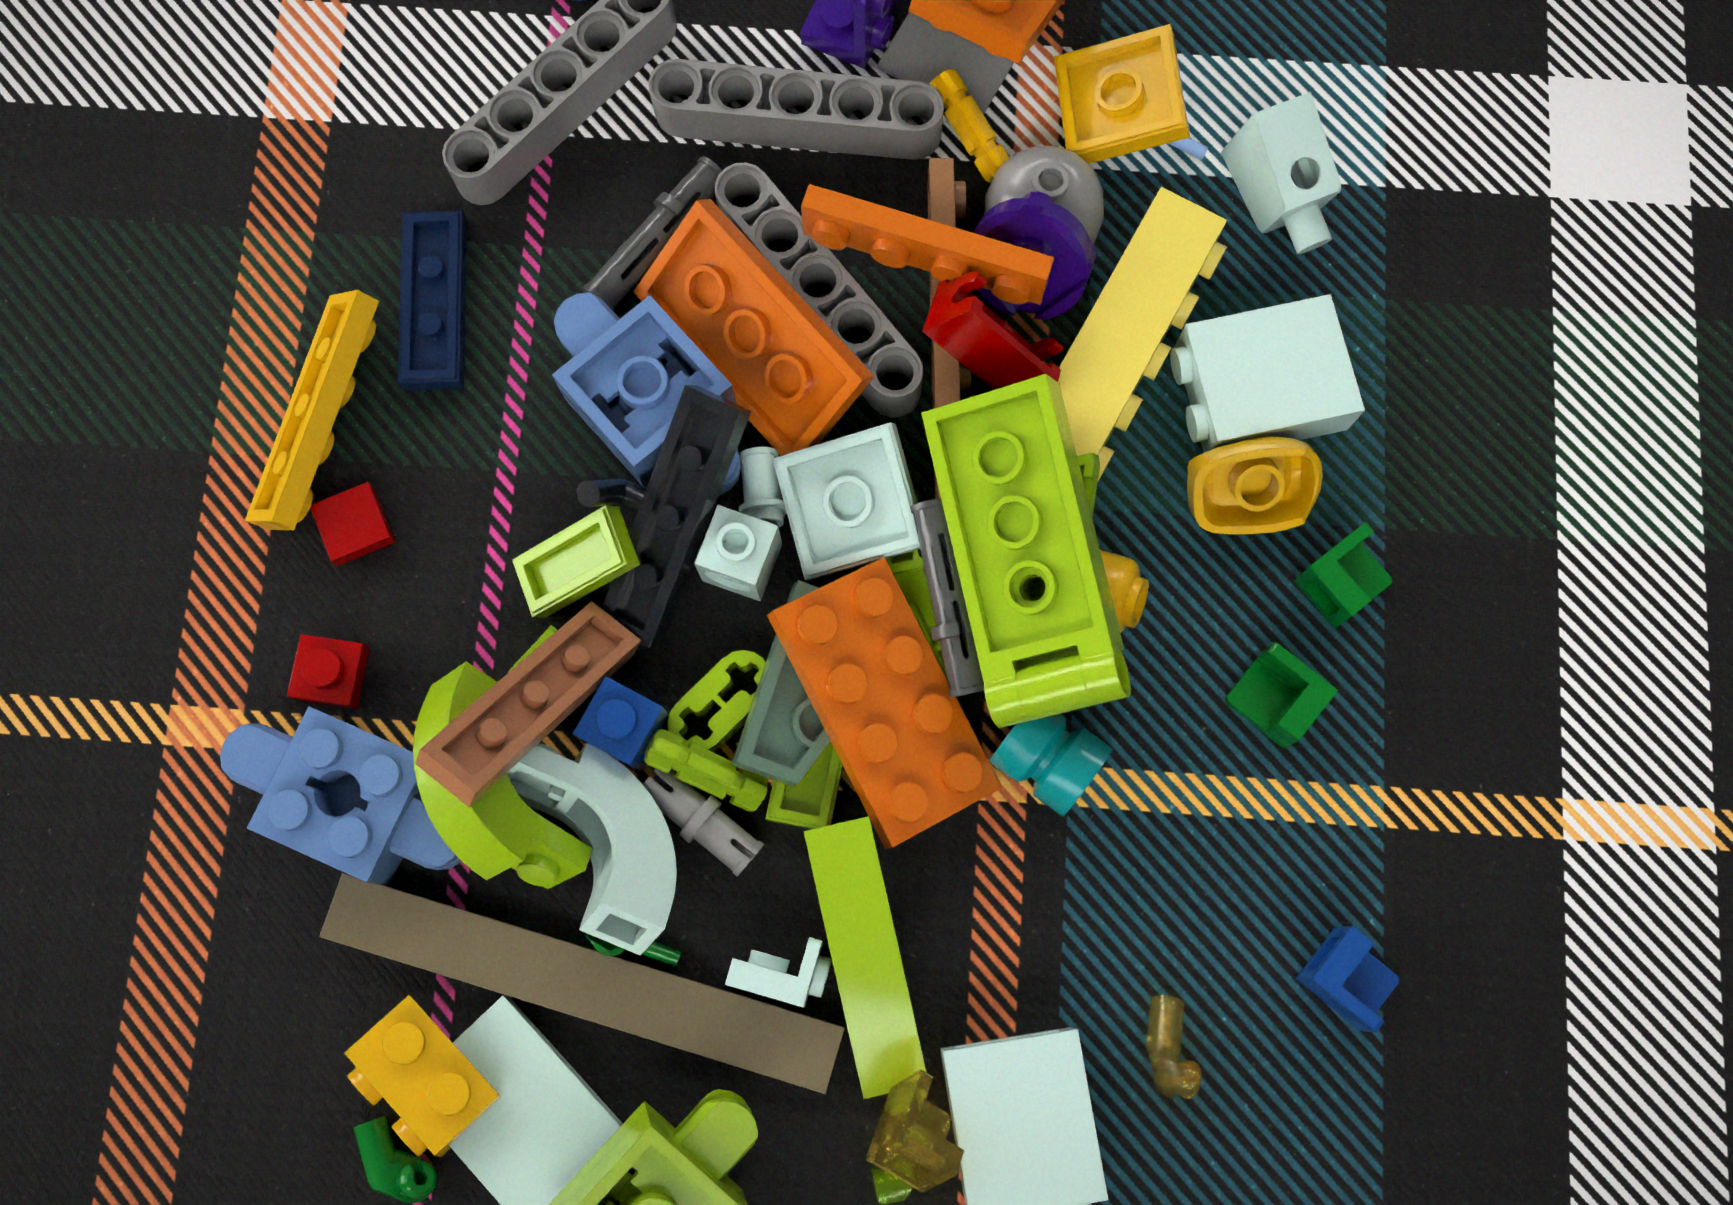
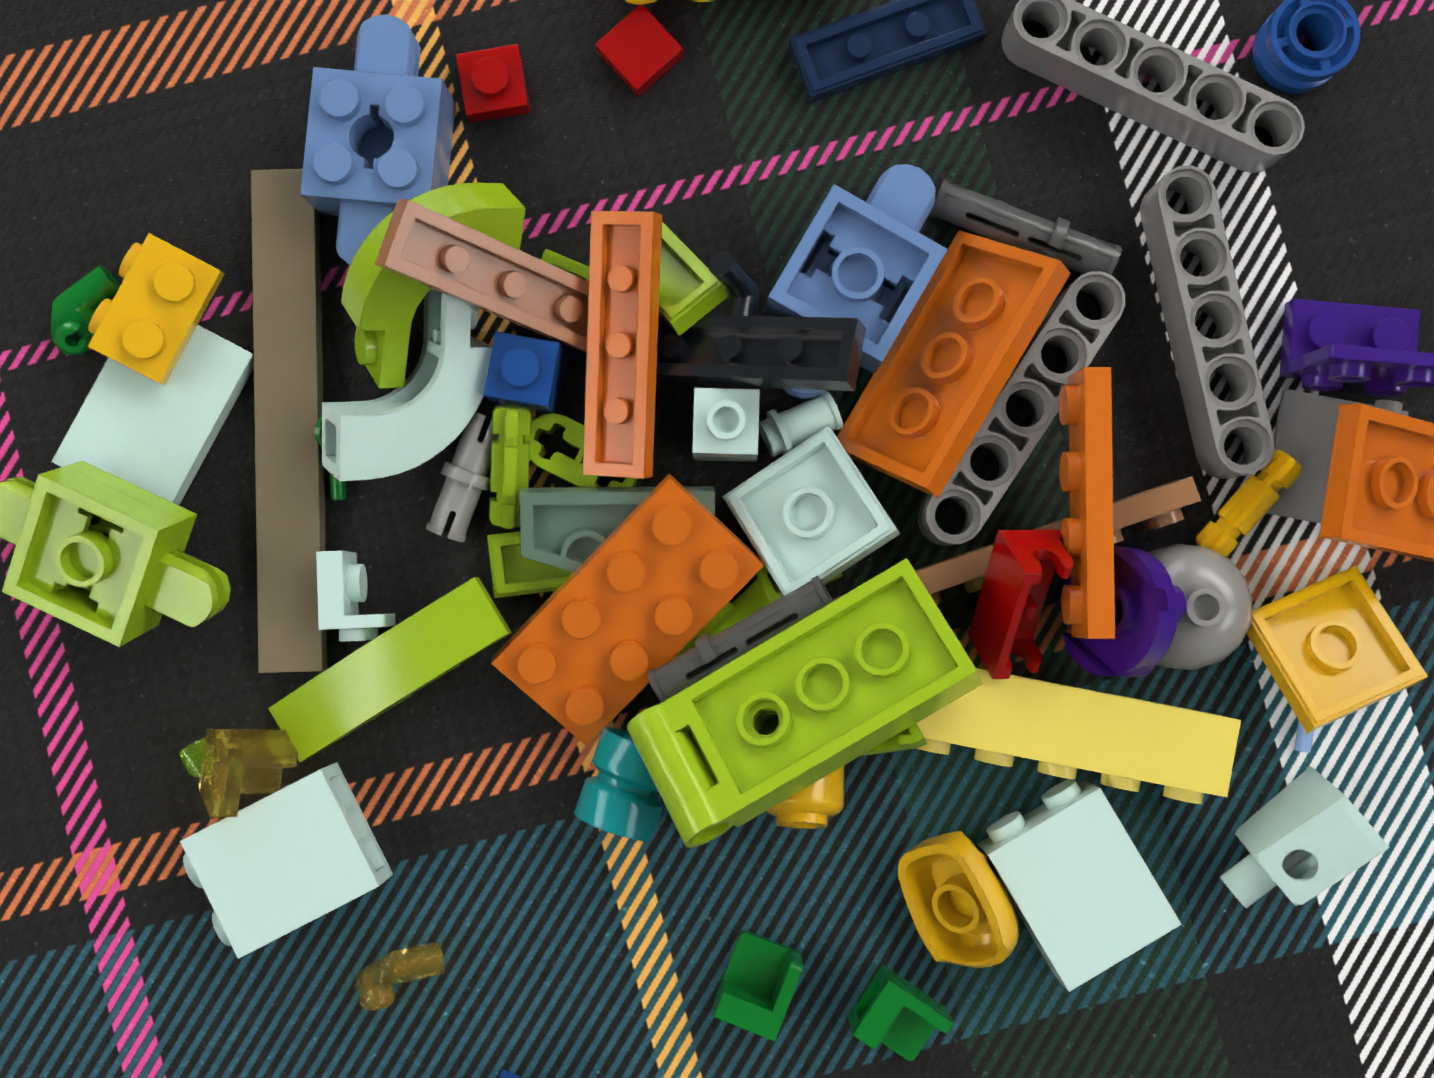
camera: 75 degrees right, 10 degrees up
none -> orange plate [583,211,662,479]

